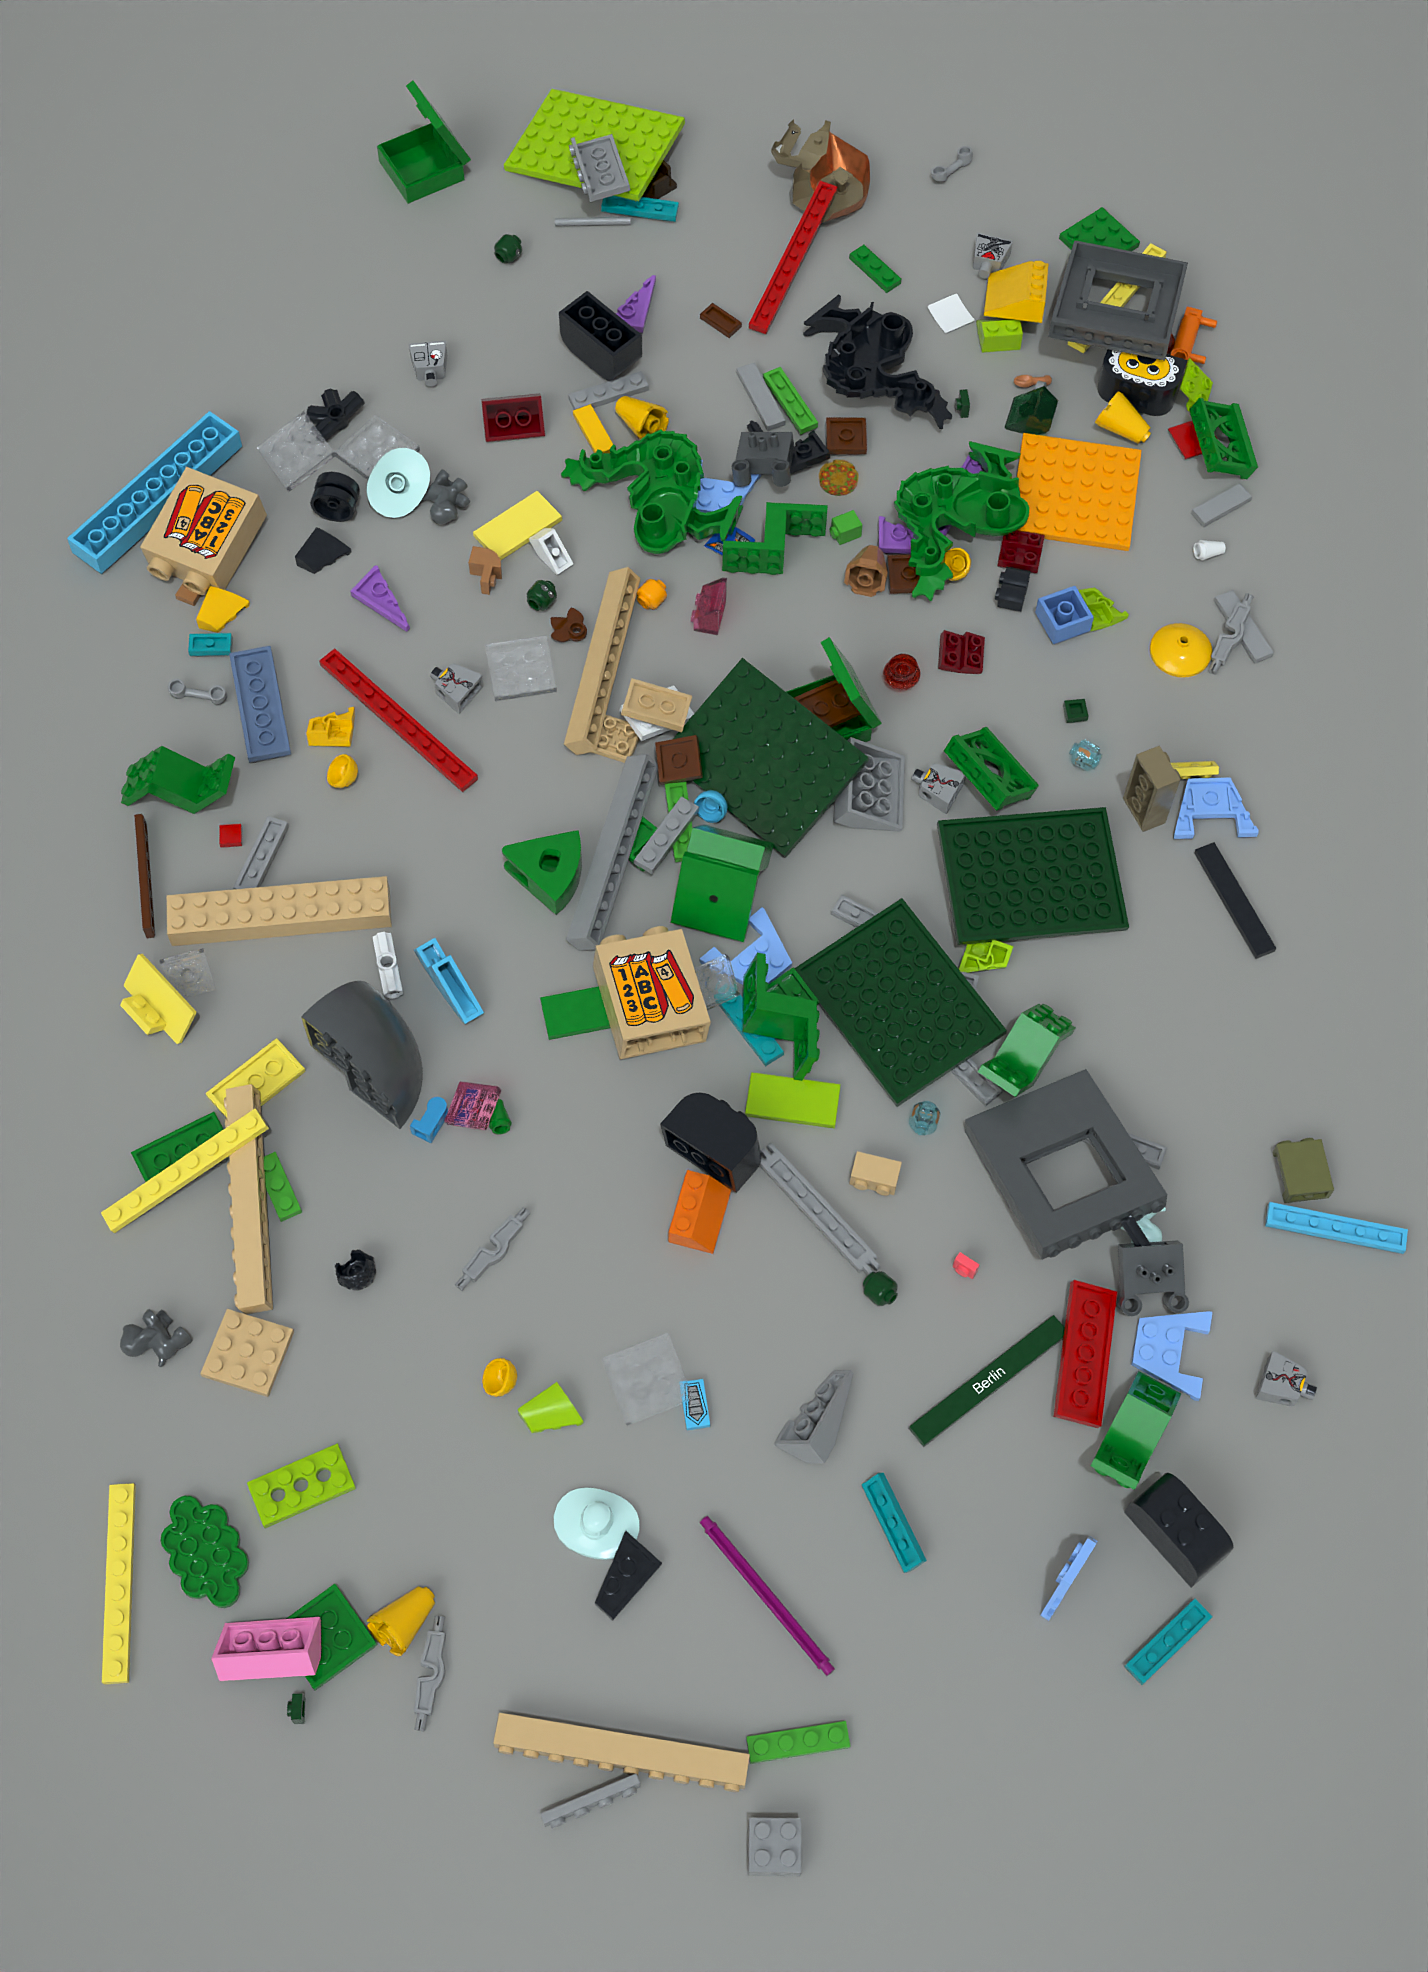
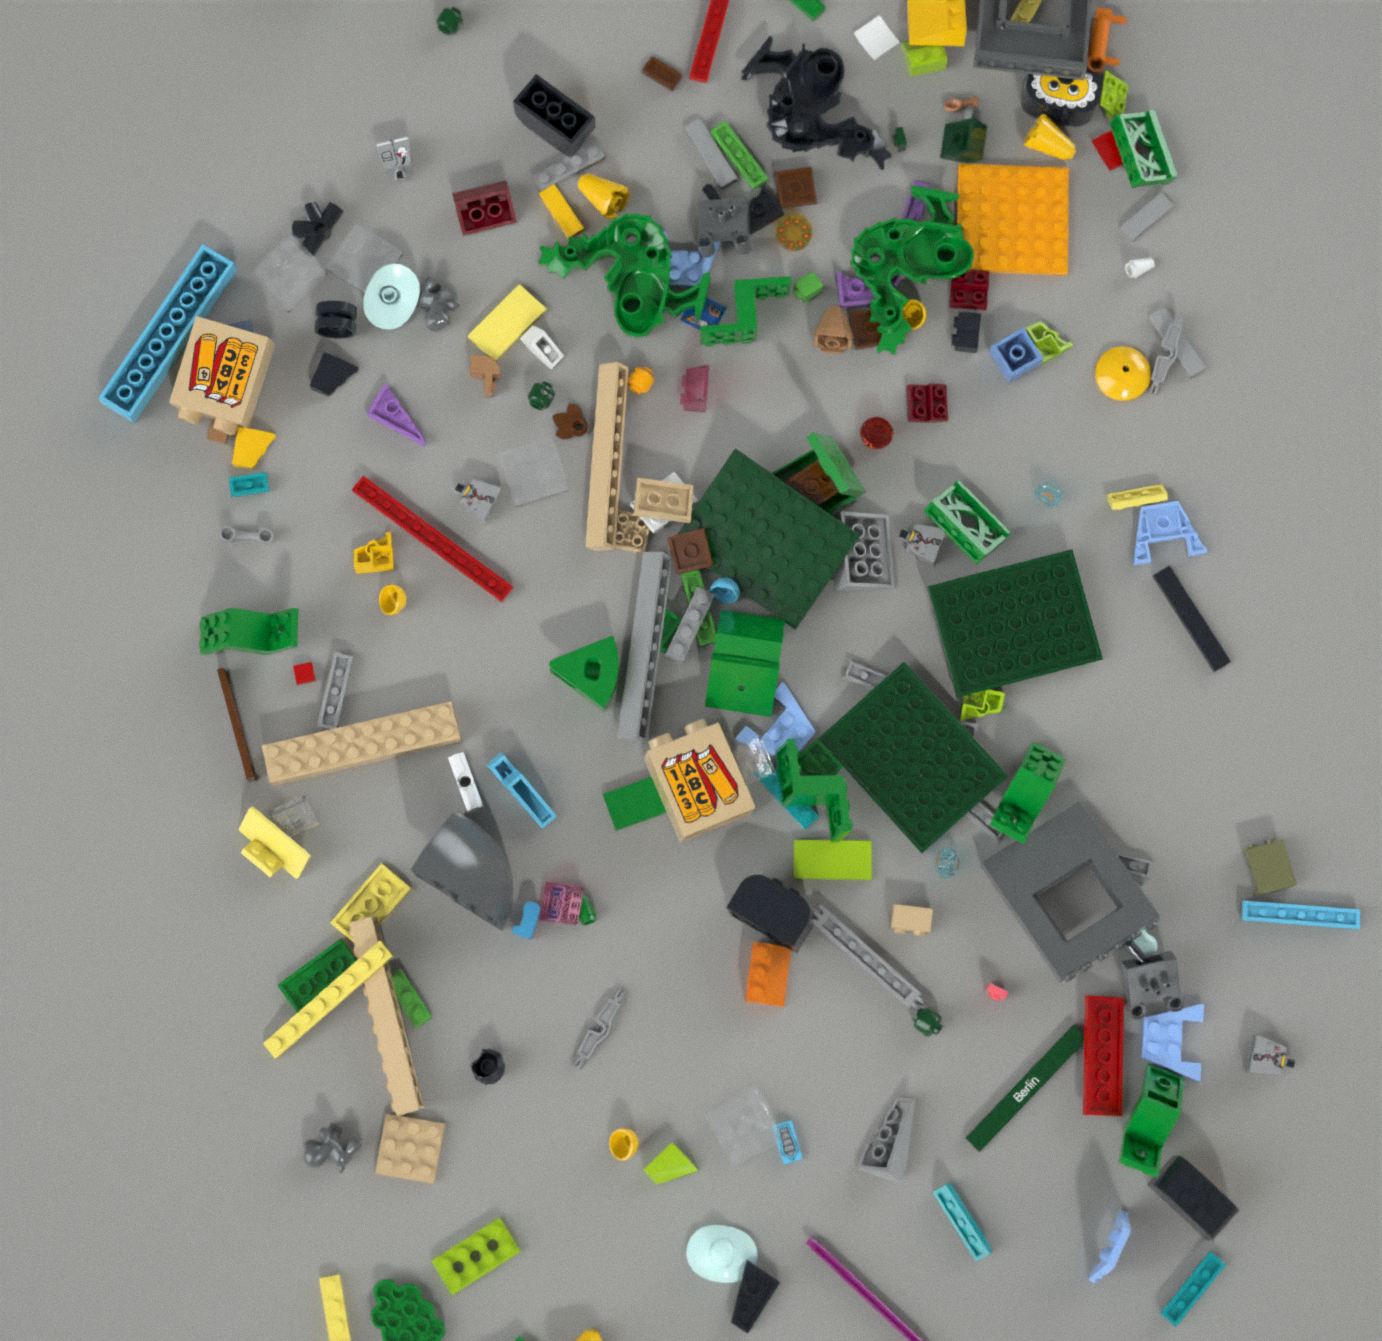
camera: 10 degrees left, 15 degrees up
sand blue plate [229,646,291,763] -> none
medium lavender wing [616,275,656,333] -> none
dark green plate [1063,699,1089,723] -> none
dark tan brick [1123,745,1180,832] -> none

